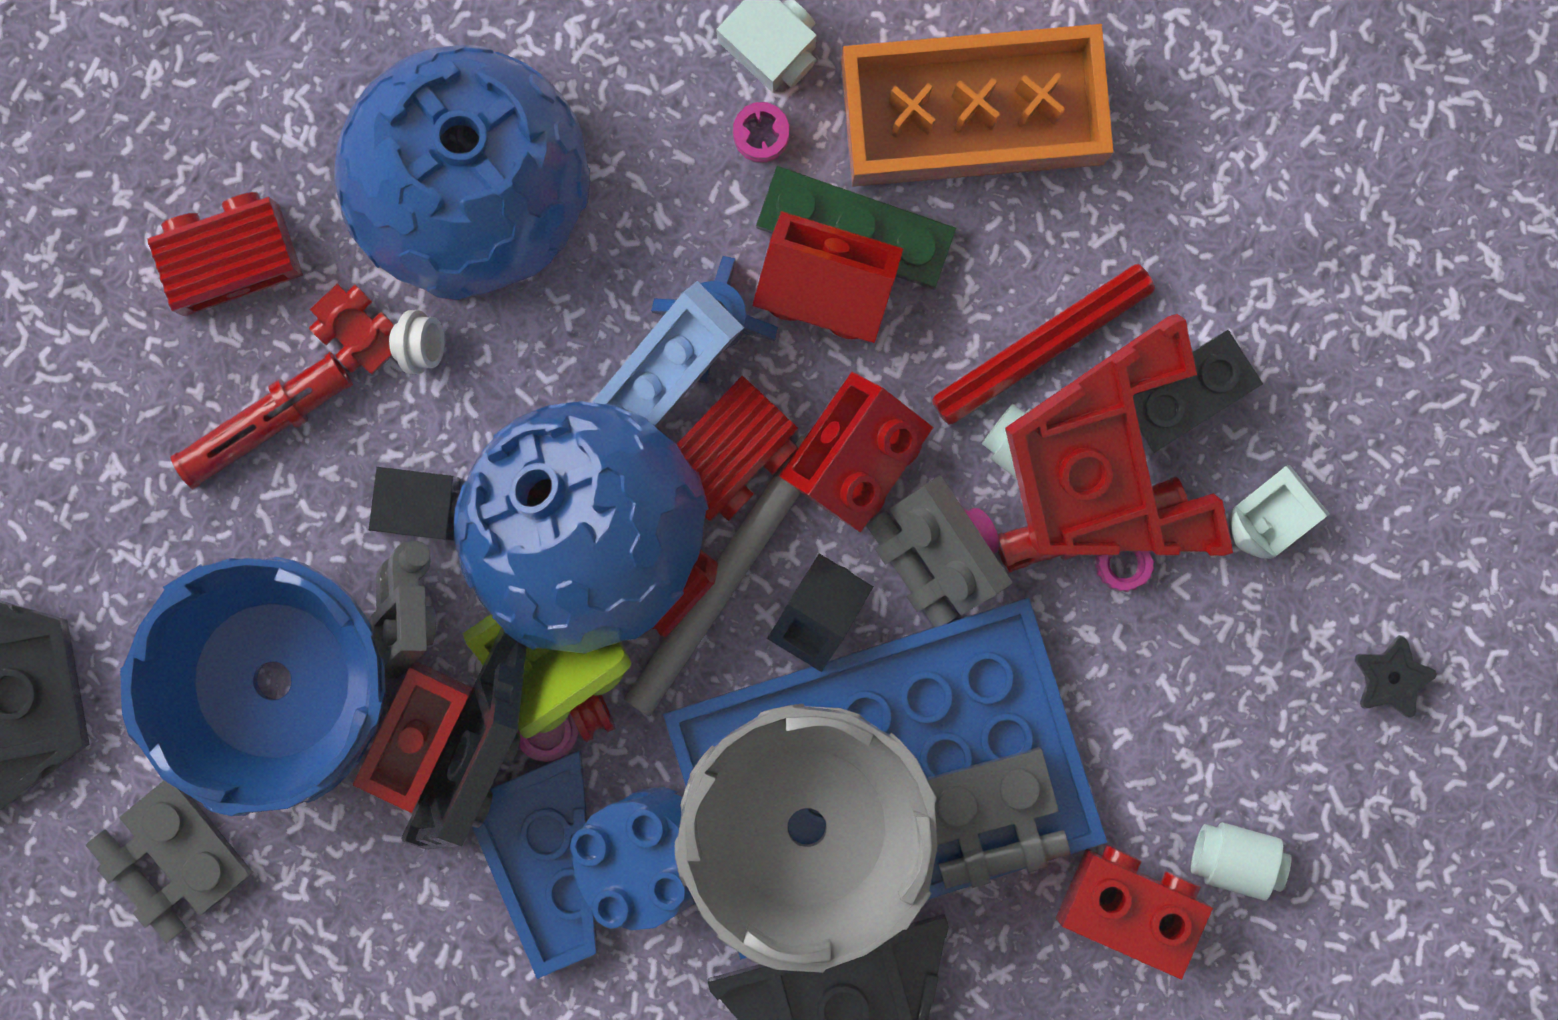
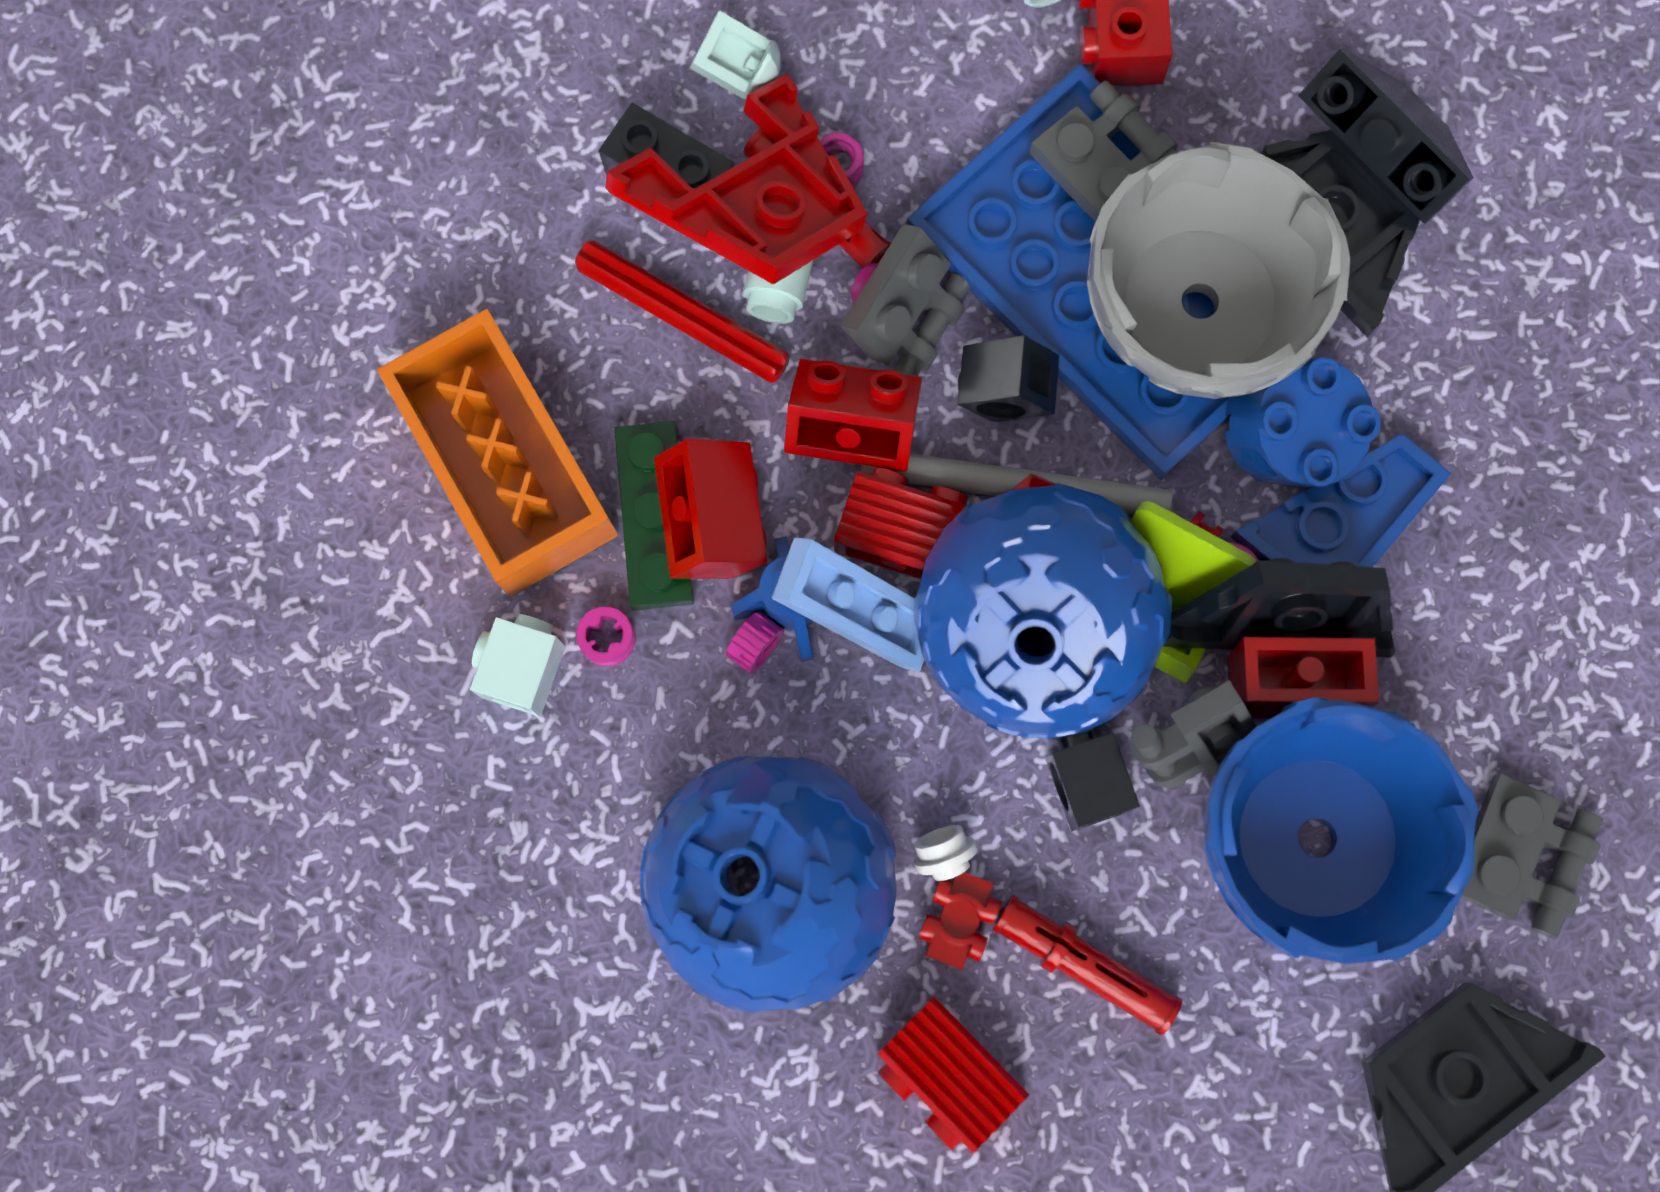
camera: 110 degrees left, 10 degrees down
none -> dark pink axle [726,612,784,674]

